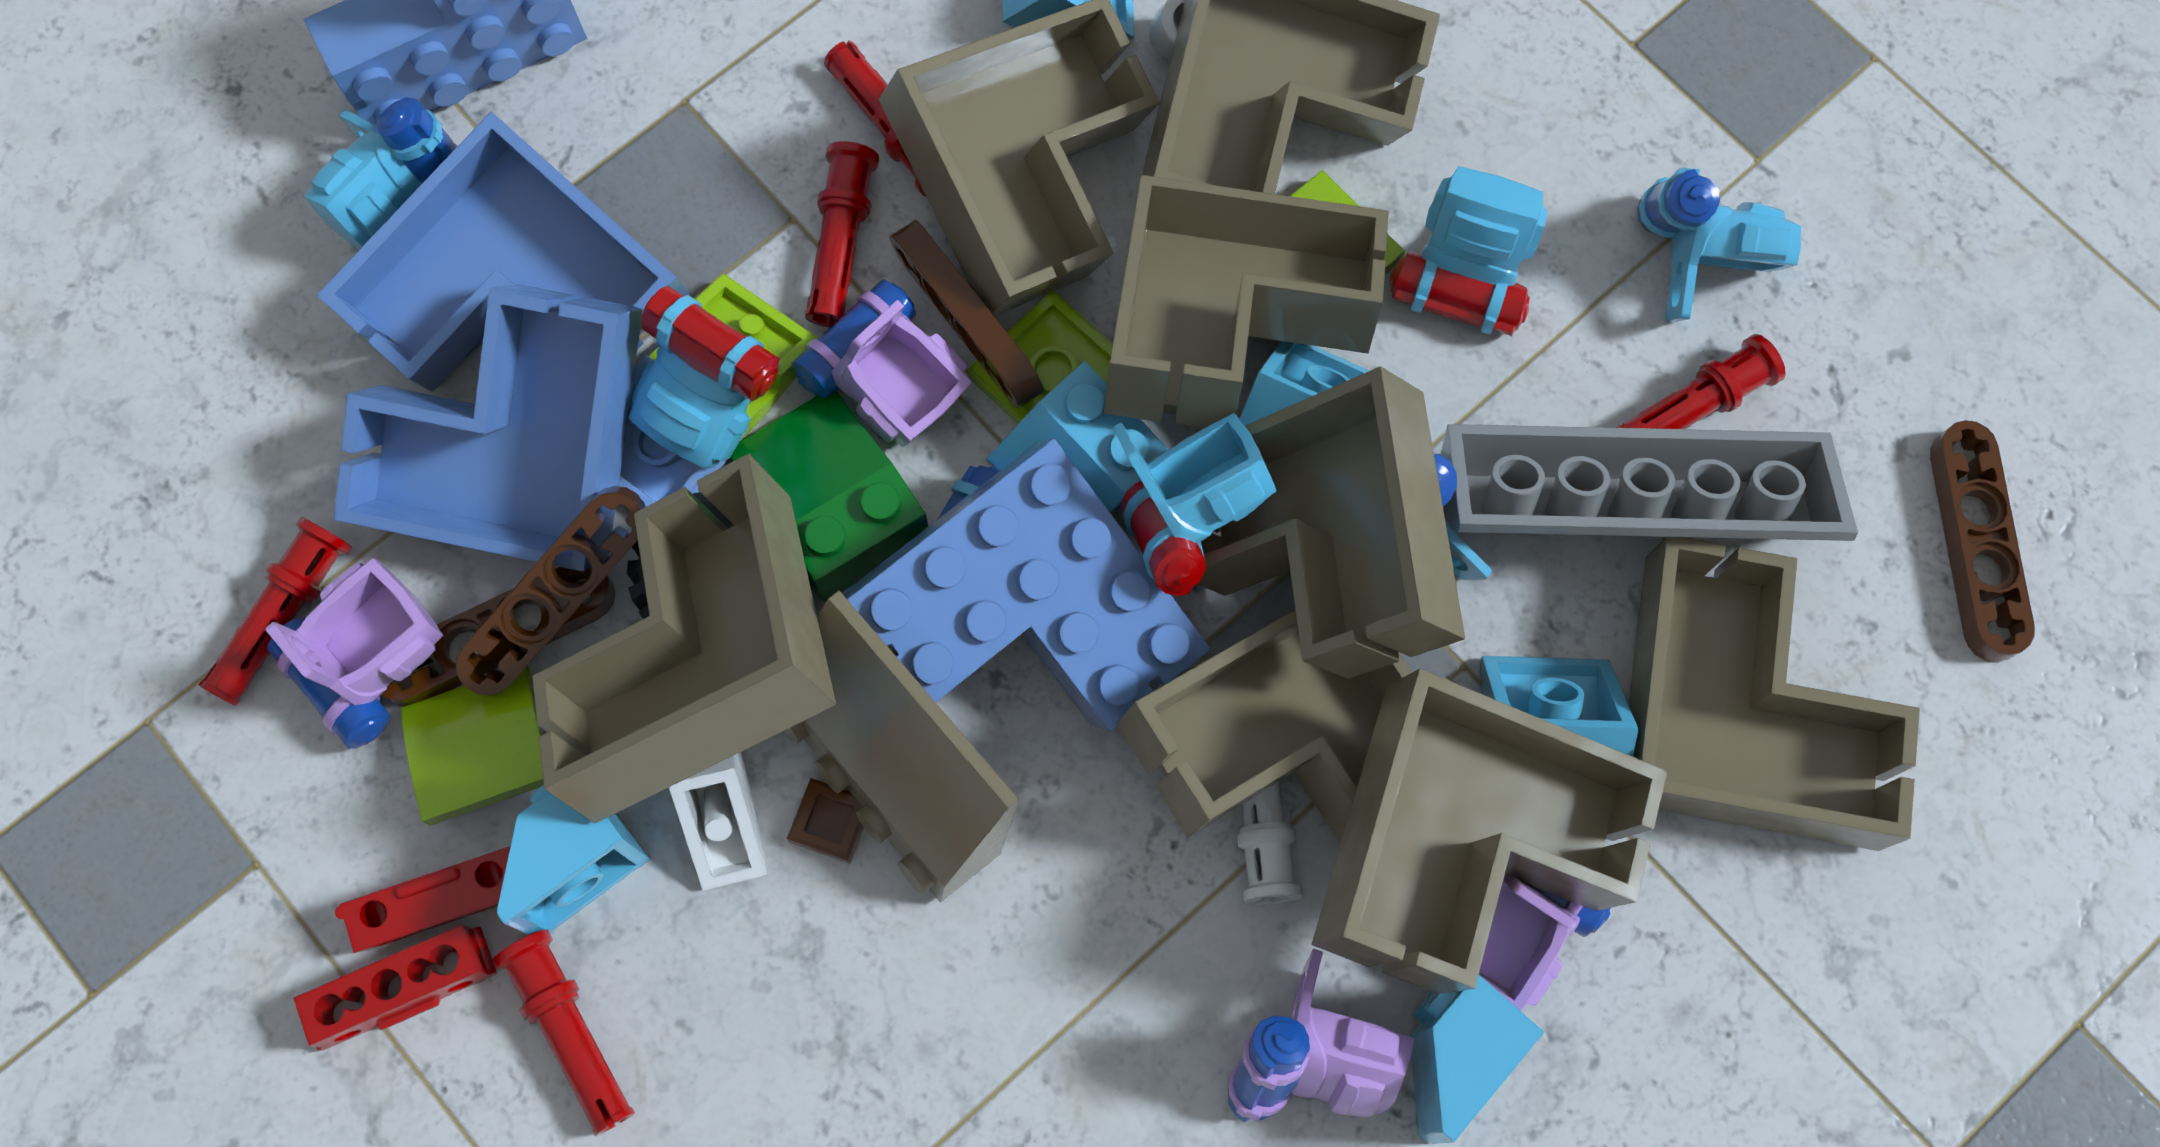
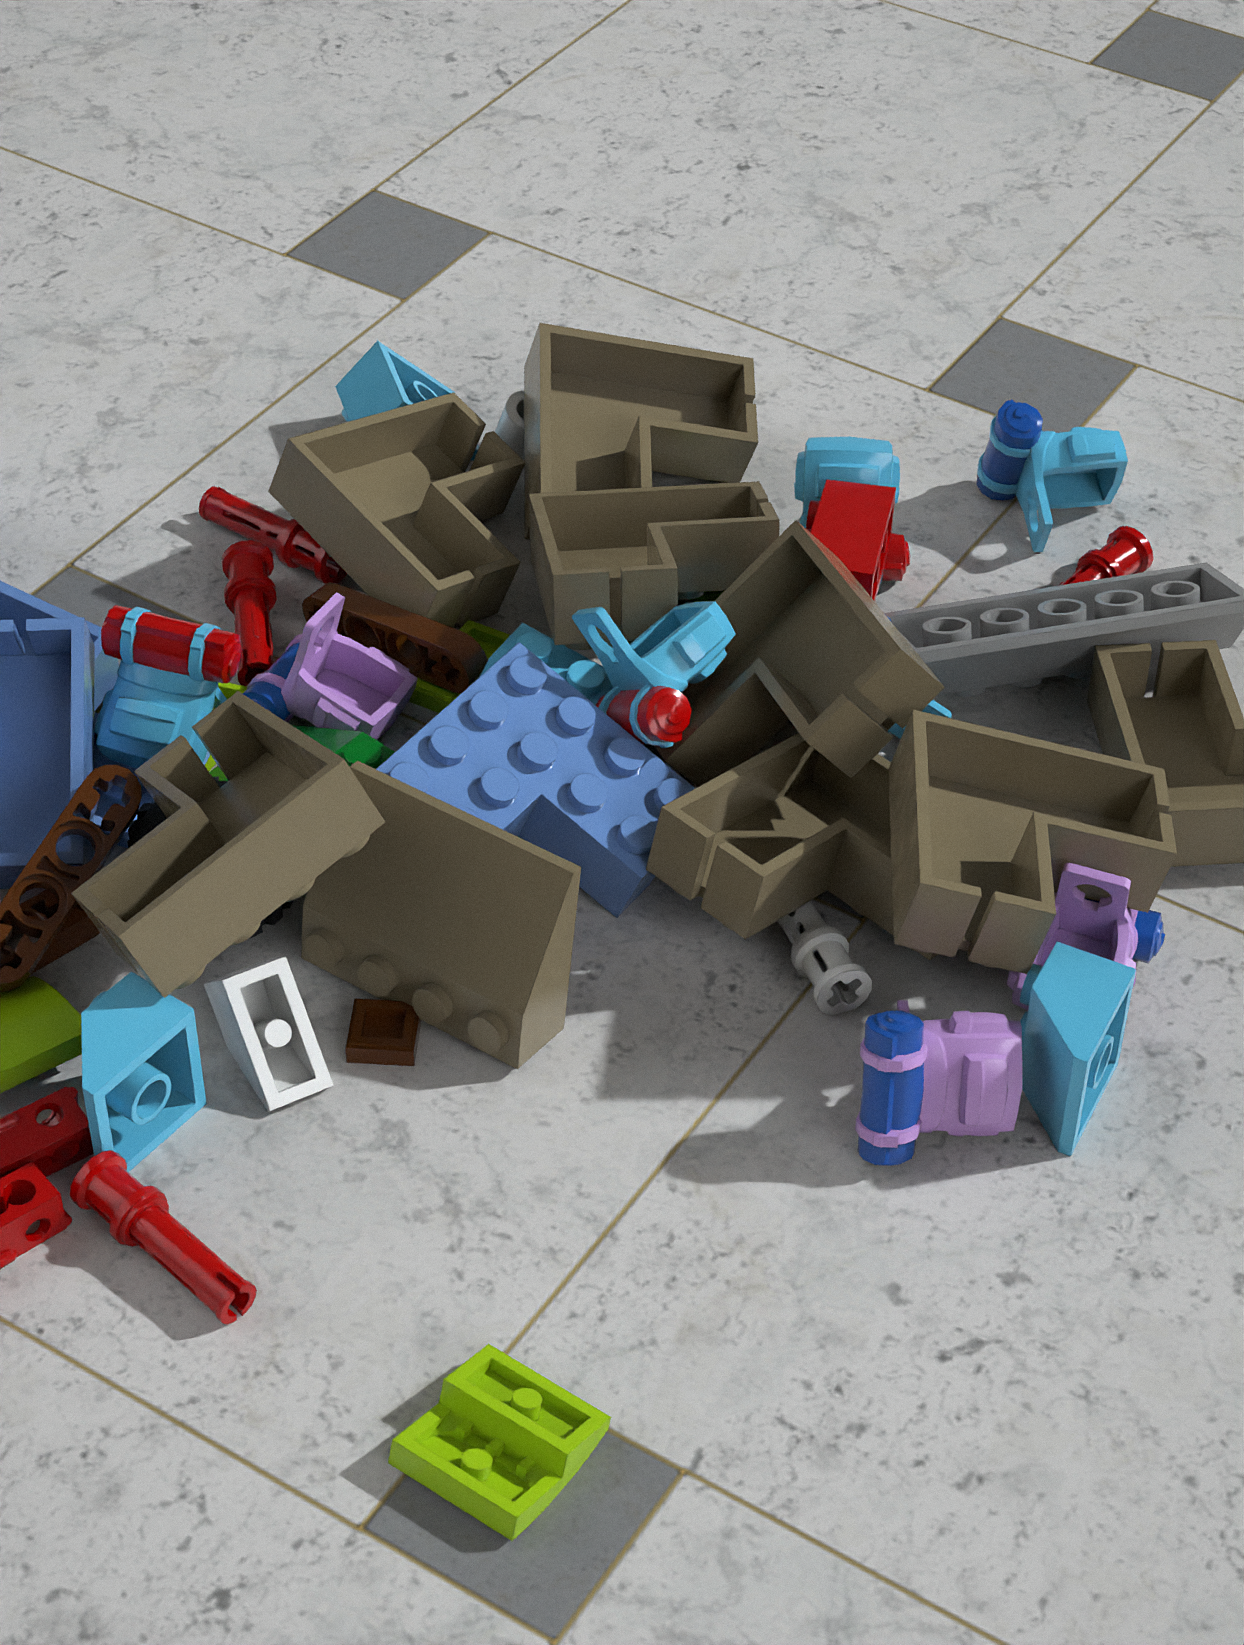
camera: 15 degrees left, 30 degrees down
none -> red brick [806,479,896,601]

